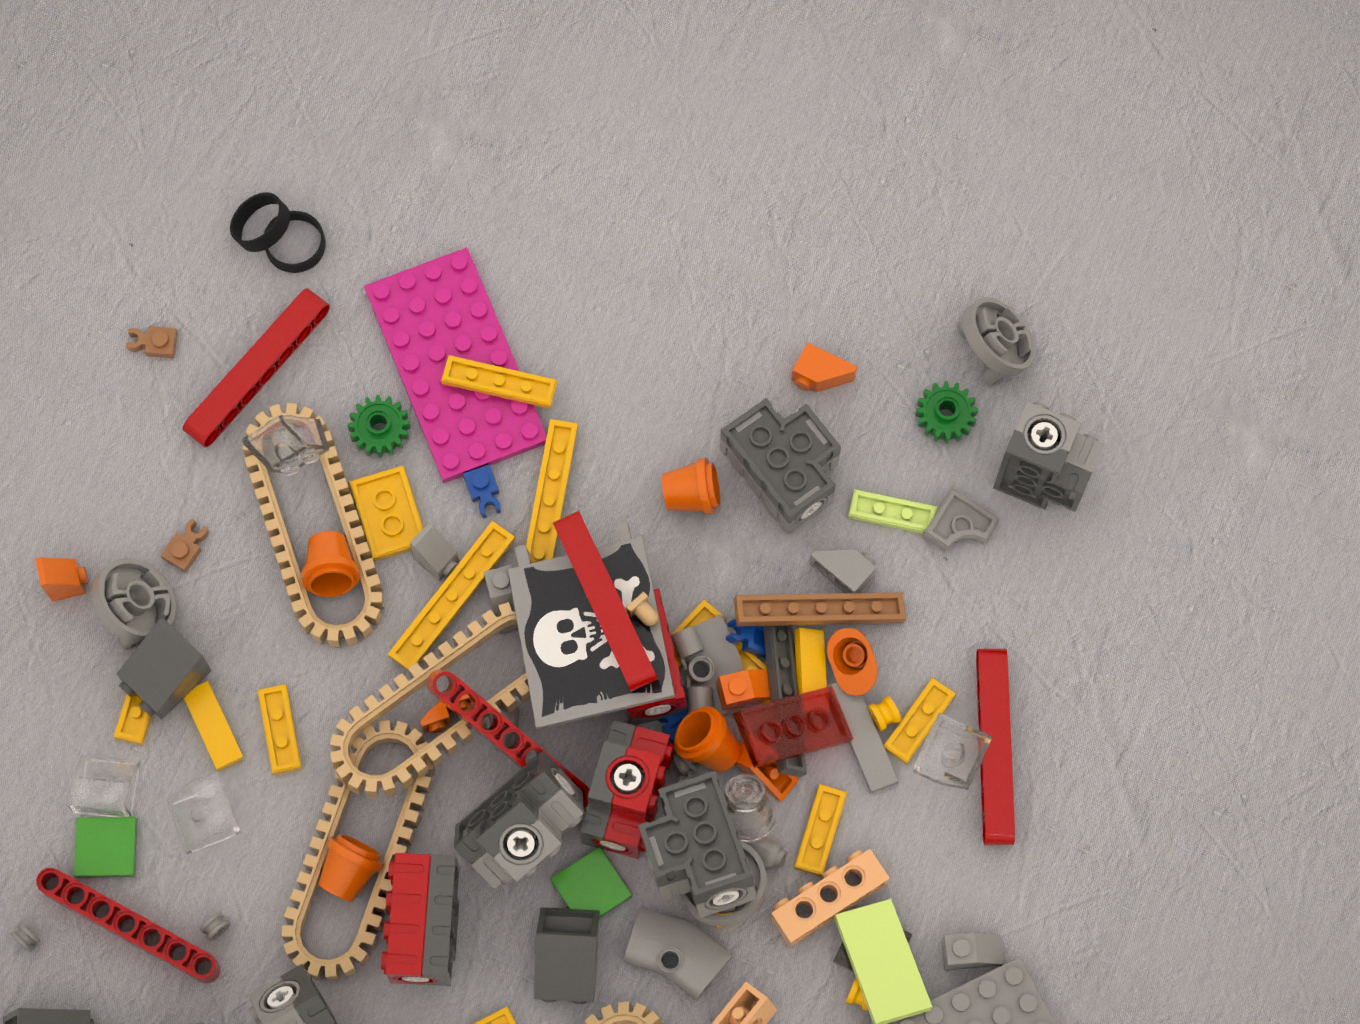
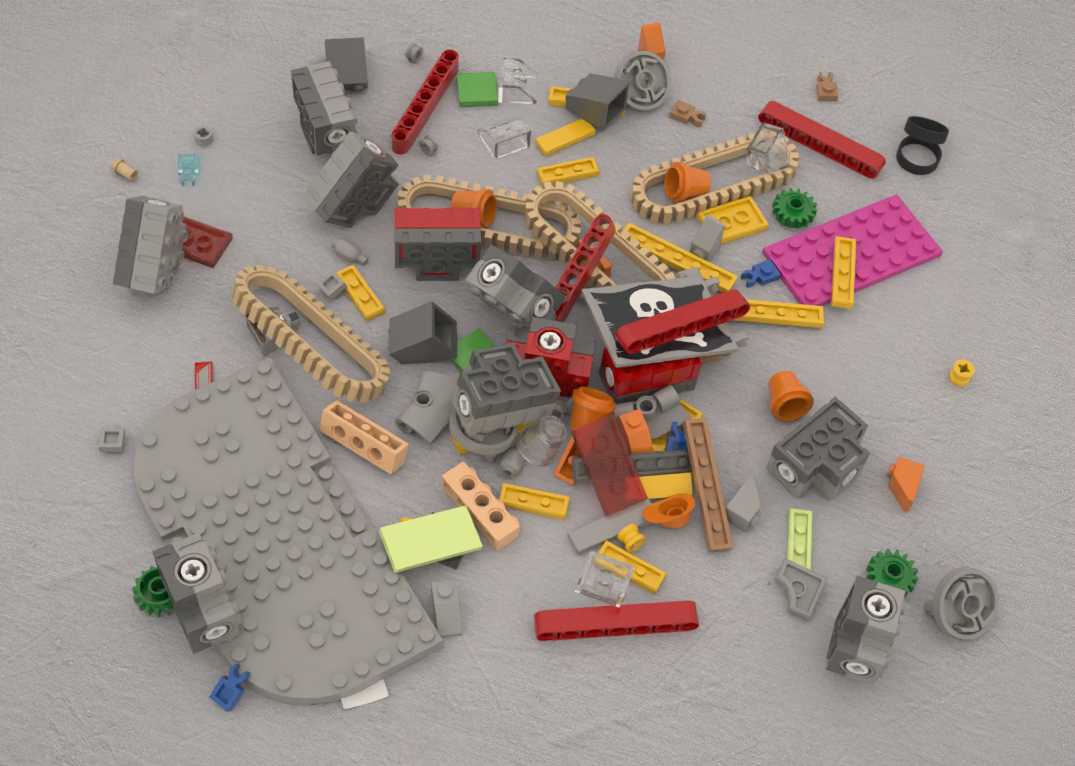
camera: 80 degrees right, 15 degrees down
tan piece [626,591,658,626] -> none
none -> yellow wheel [949,359,975,386]

